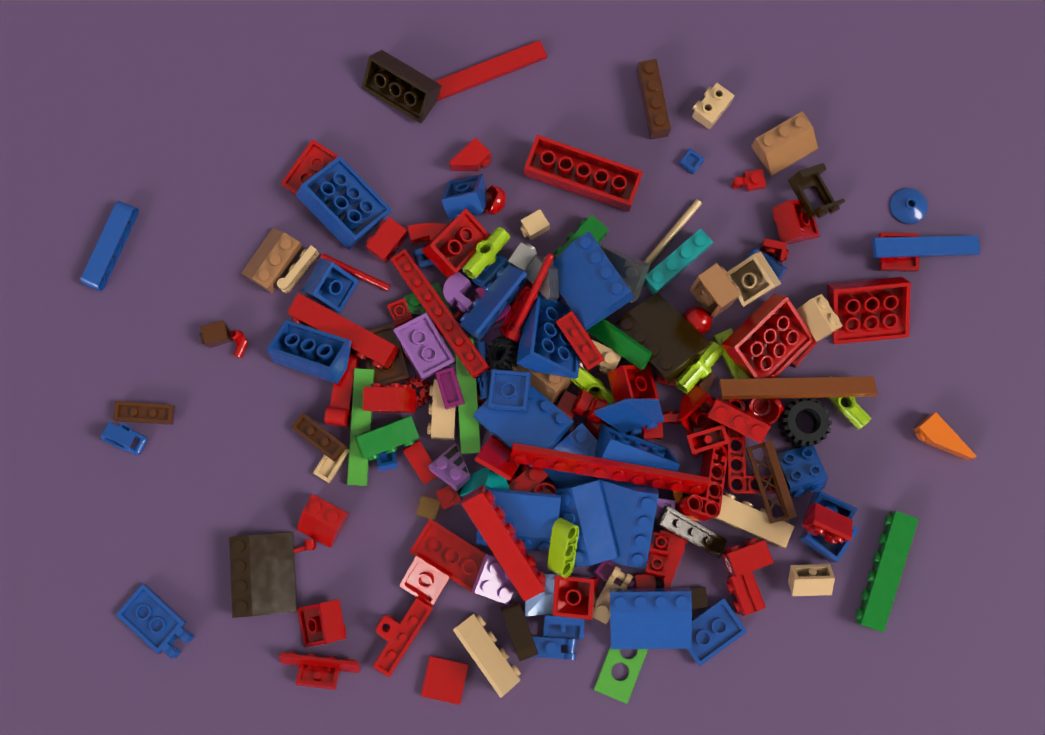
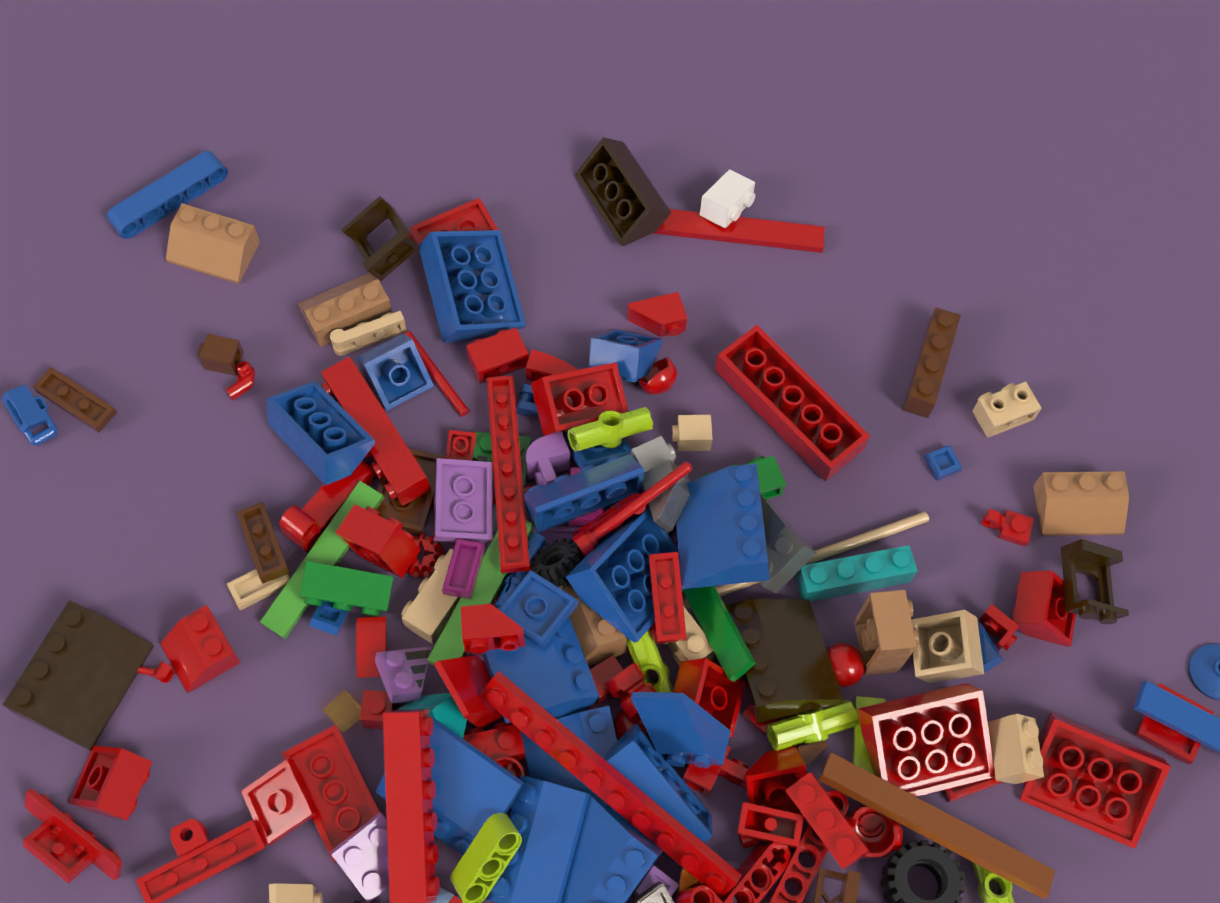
camera: 25 degrees right, 15 degrees down
none -> medium nougat slope [166,203,260,284]
none -> dark brown window [341,196,420,281]
none -> red slope [461,604,525,654]
none -> white brick [700,169,755,228]

